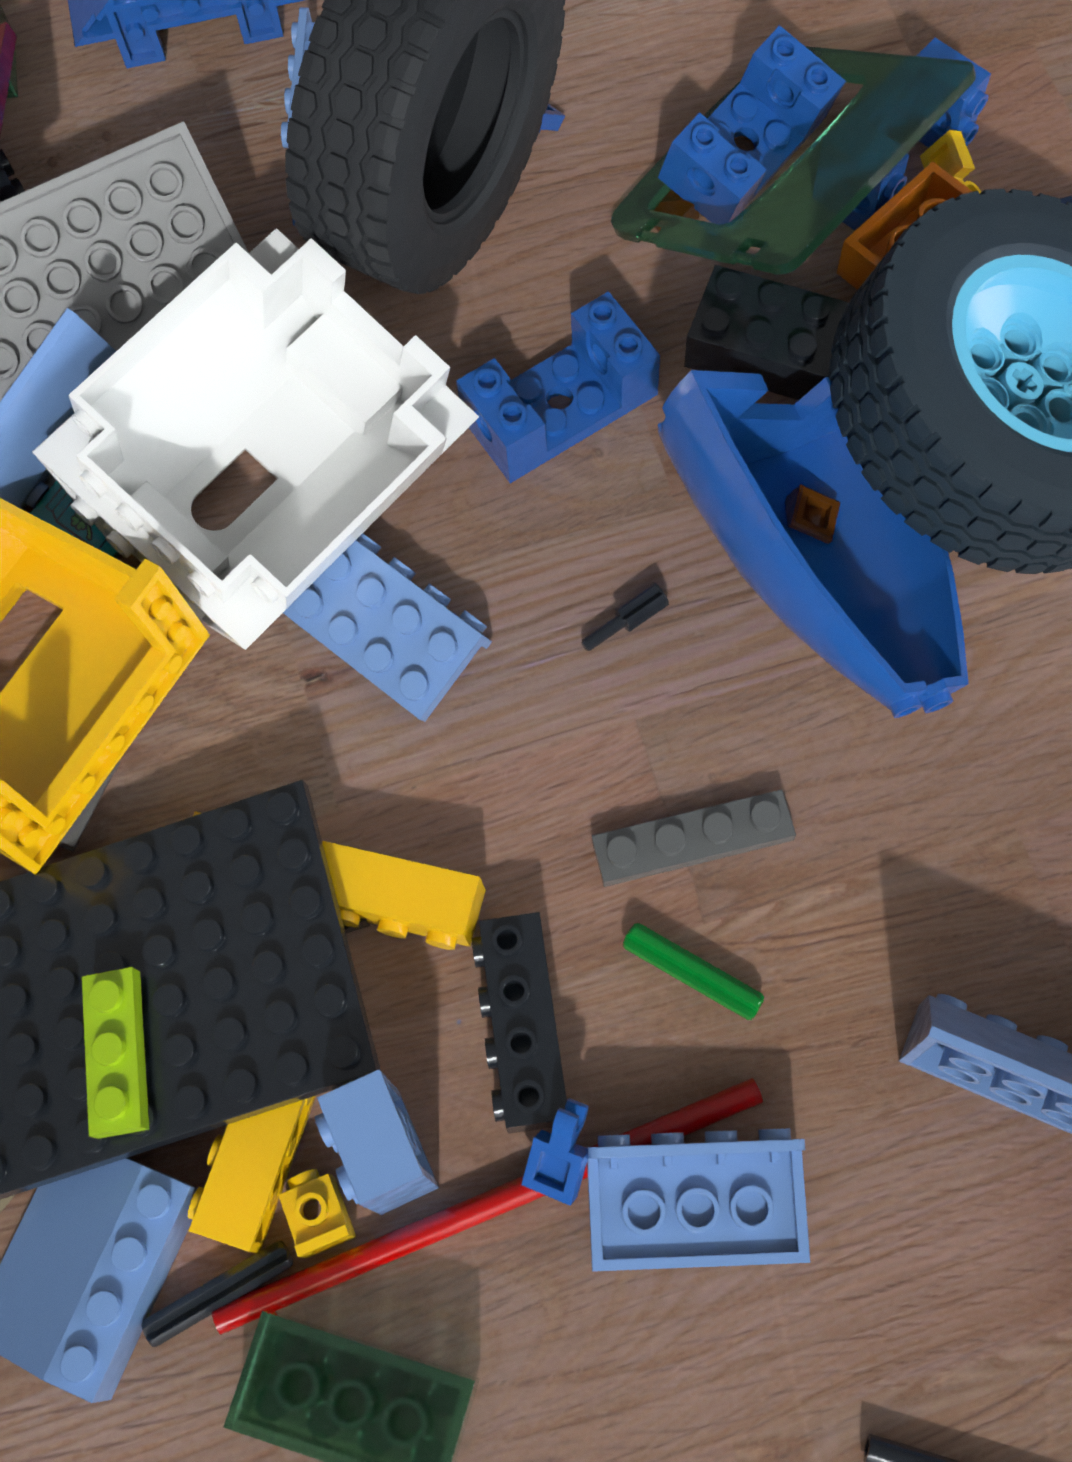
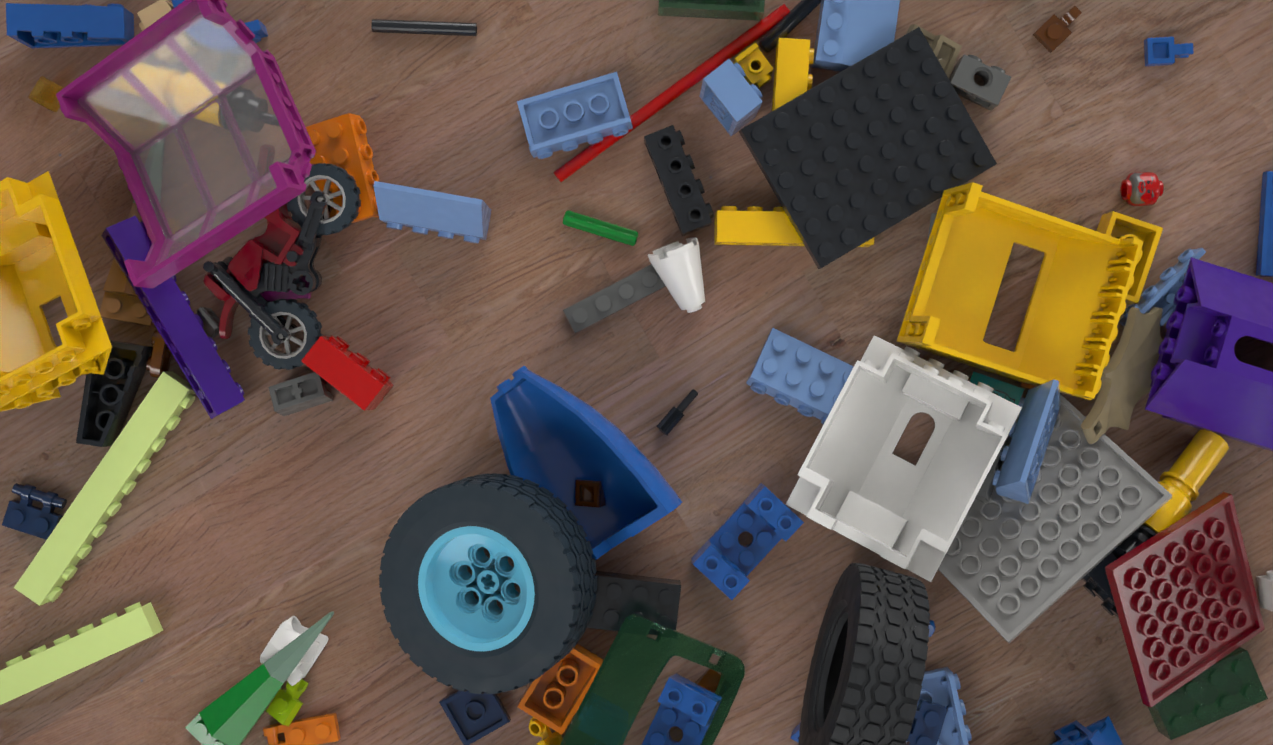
camera: 160 degrees right, 20 degrees up
lime plate [82,967,149,1139] -> none
blue plate [521,1098,589,1206] -> none
none -> white cone [648,237,705,313]

